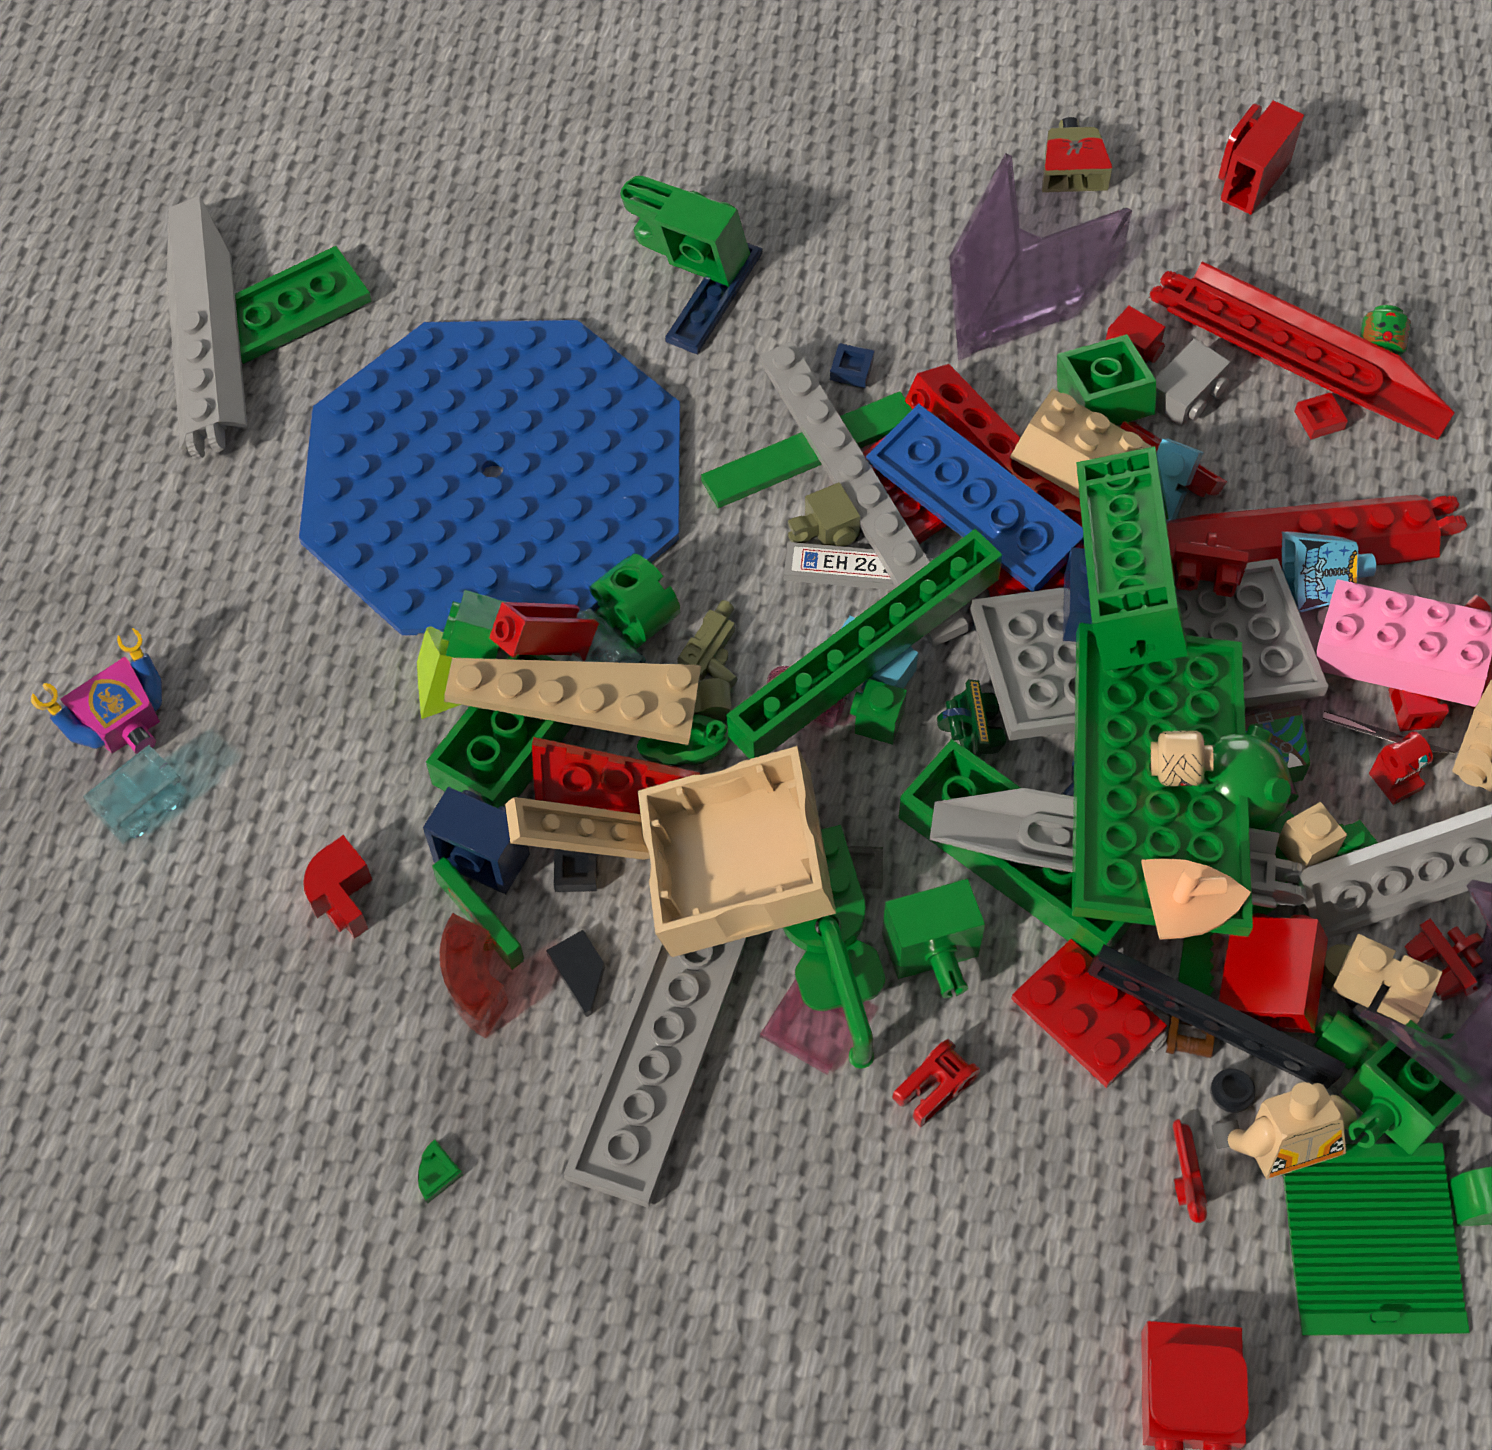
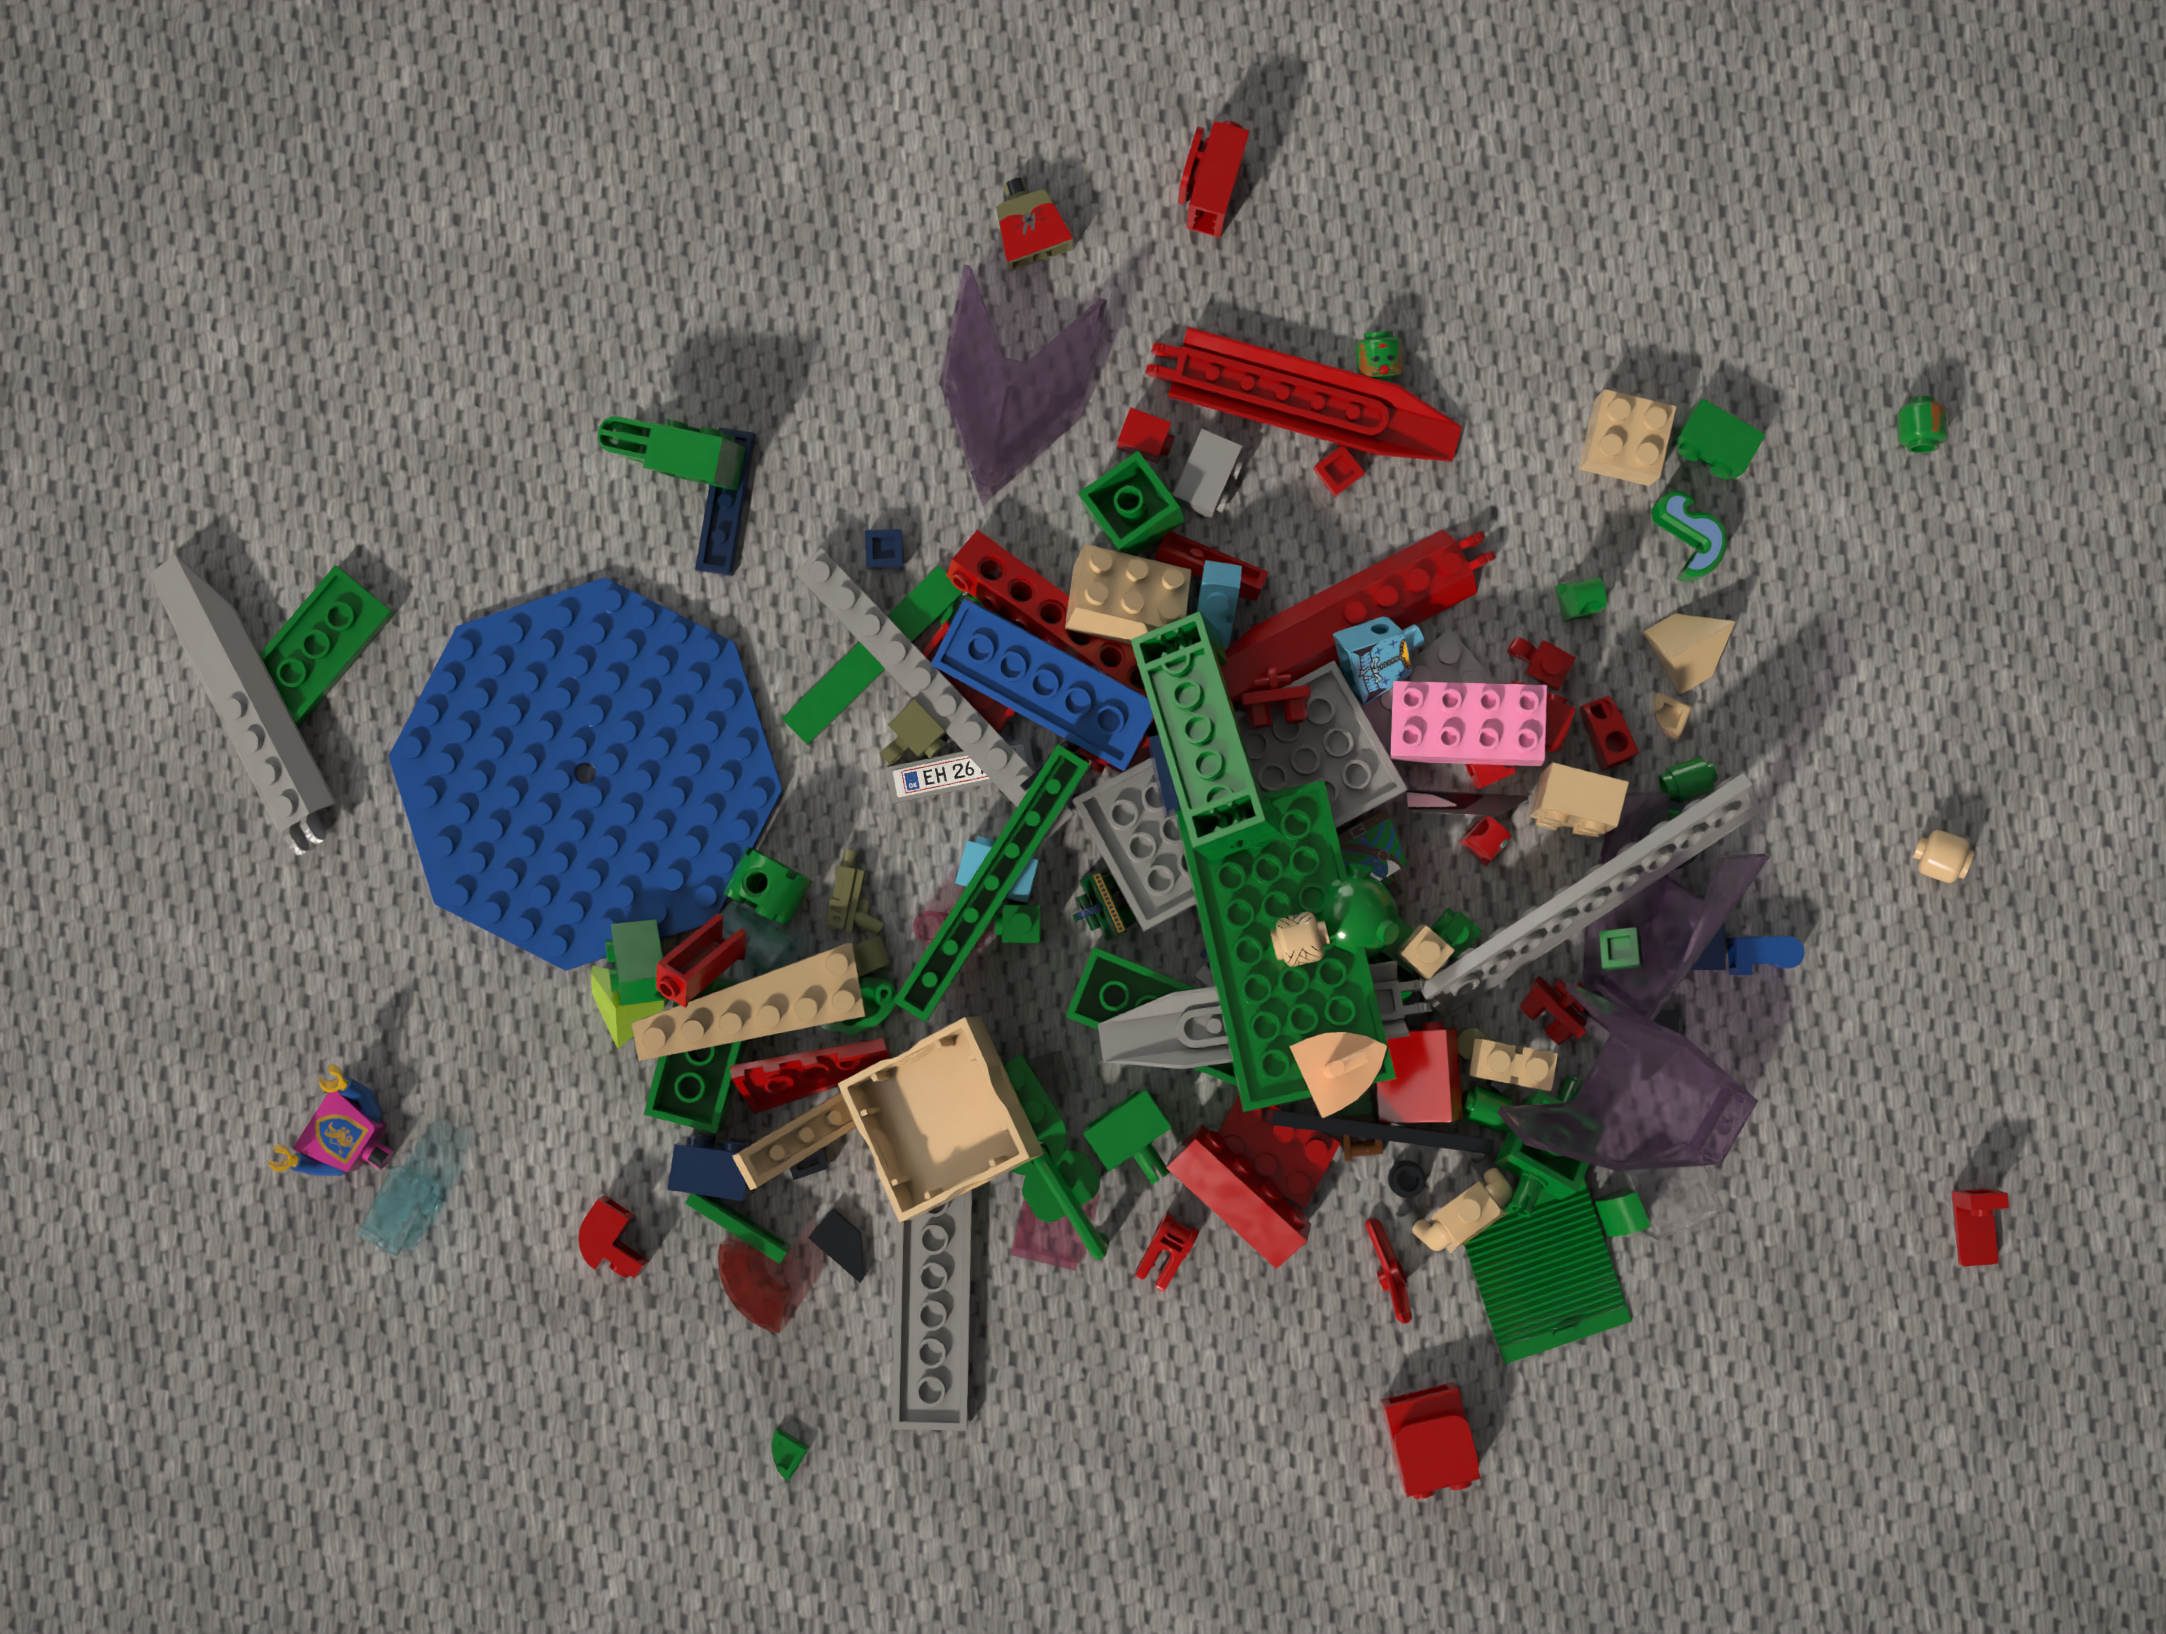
camera: 15 degrees left, 25 degrees up
none -> red brick [1166,1124,1311,1269]

